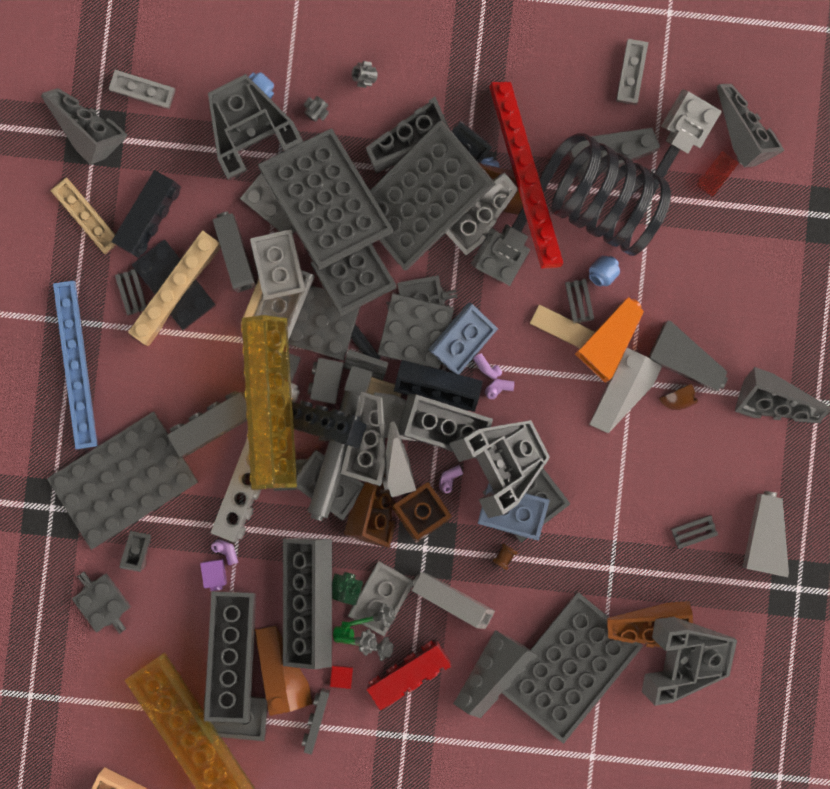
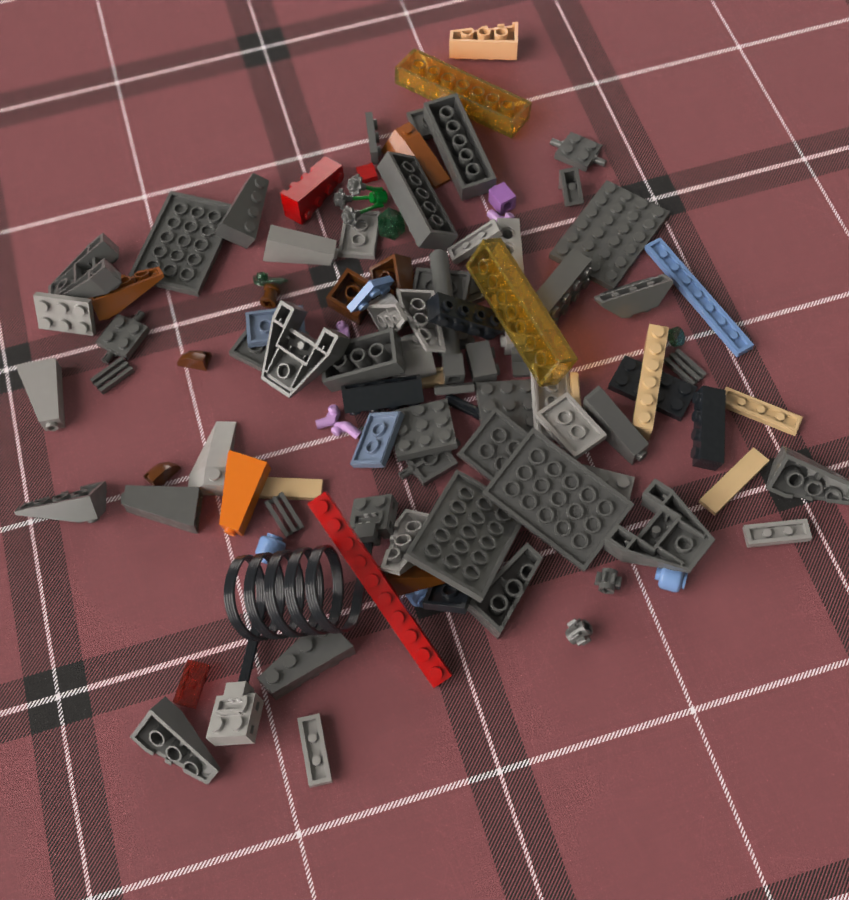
camera: 160 degrees right, 25 degrees down
none -> light grey plate [33,292,96,336]
none -> dark grey plate [96,310,150,364]
none -> reddish brown brick [177,350,212,371]
none -> plate [253,272,288,286]
none -> medium blue plate [347,275,394,313]
none -> light grey plate [447,219,503,265]
none -> dark grey wedge [594,274,673,318]
none -> clear green tile [667,327,685,347]
none -> tan tile [699,447,770,516]

